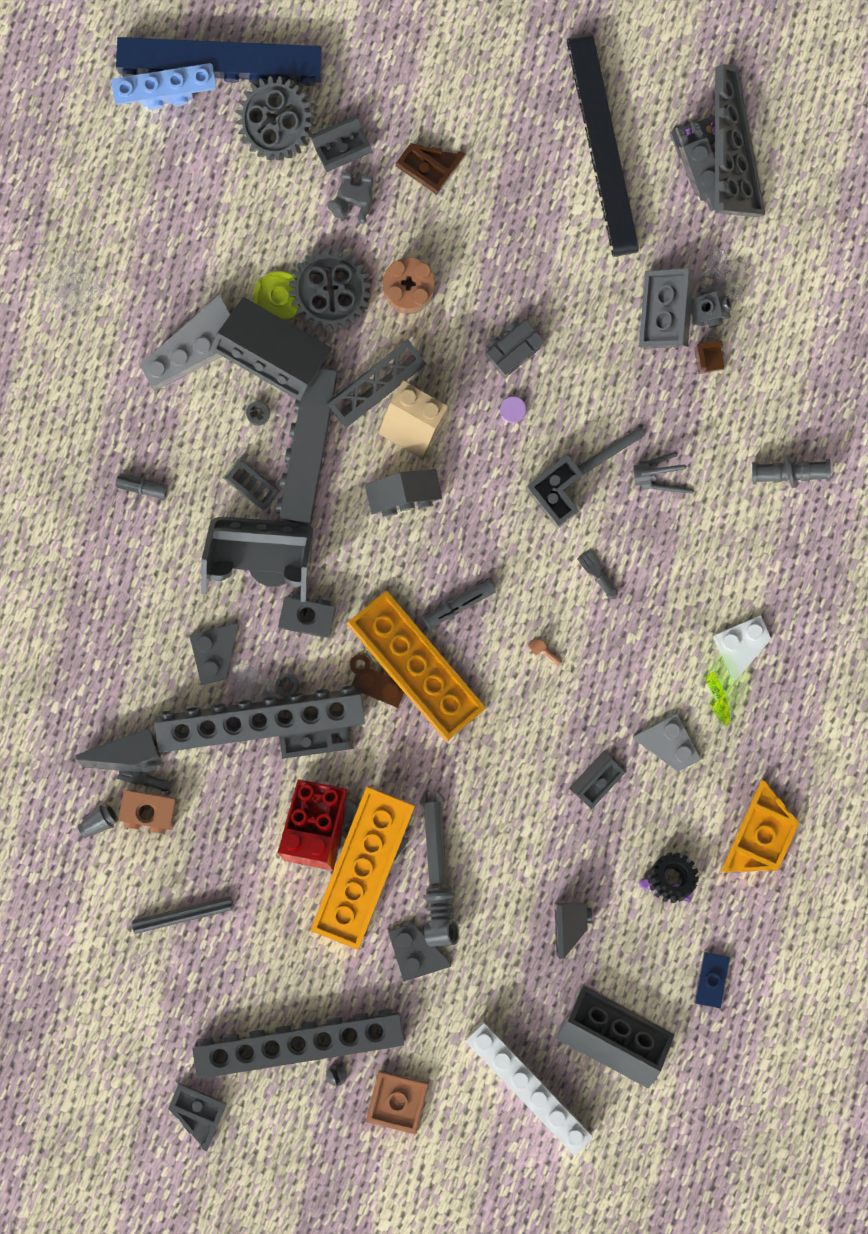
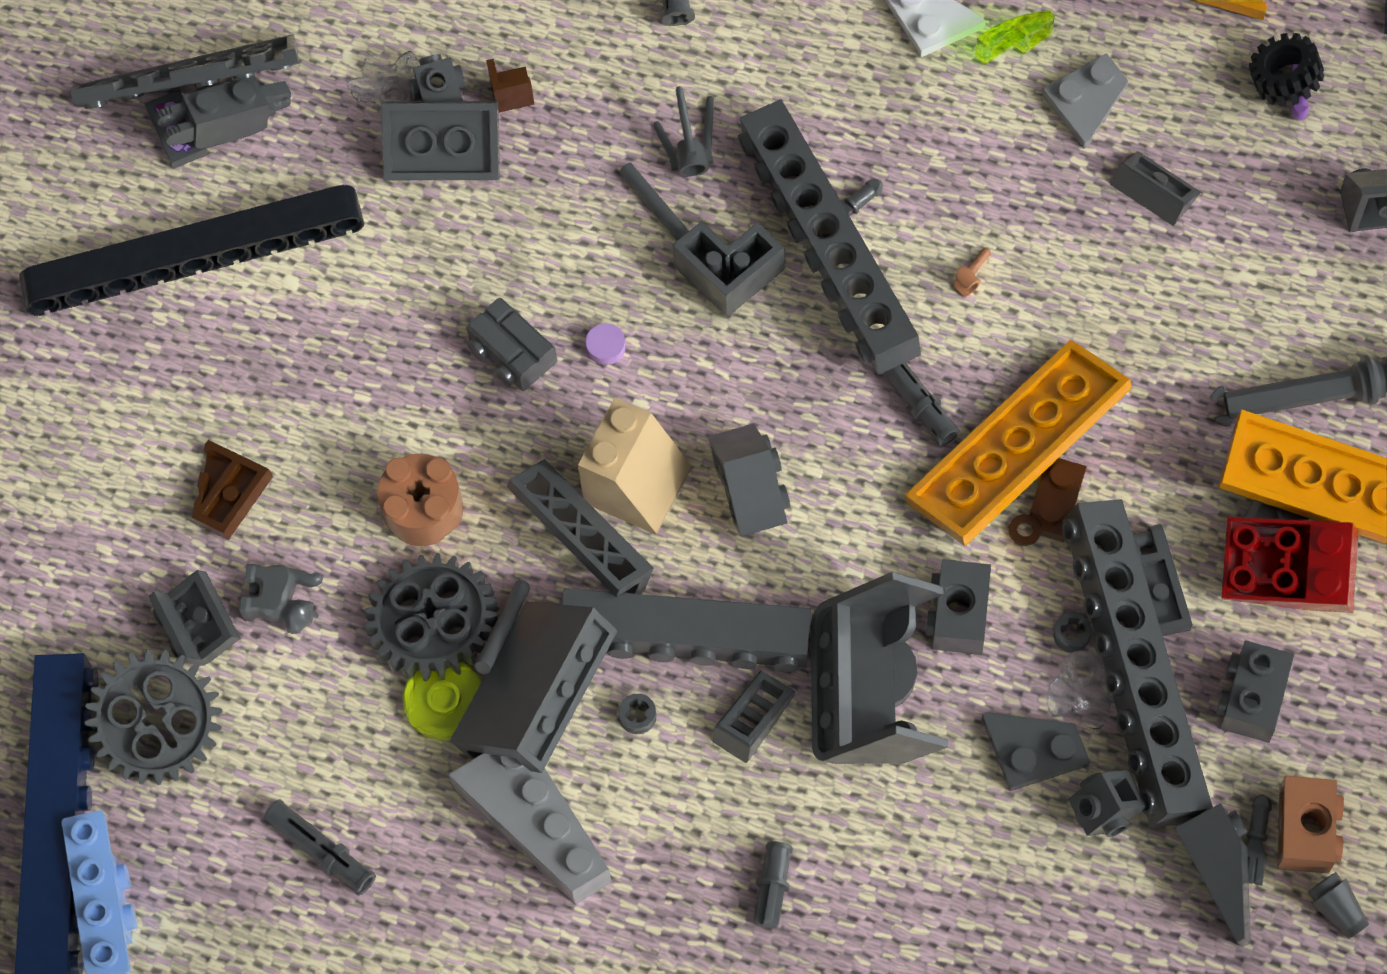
camera: 90 degrees left, 20 degrees down
none -> dark grey pin [263,799,376,896]
none -> dark grey bar [475,580,530,674]
none -> dark grey brick [738,99,921,375]
none -> dark grey brick [1068,770,1147,837]
none -> dark grey brick [1216,640,1294,743]

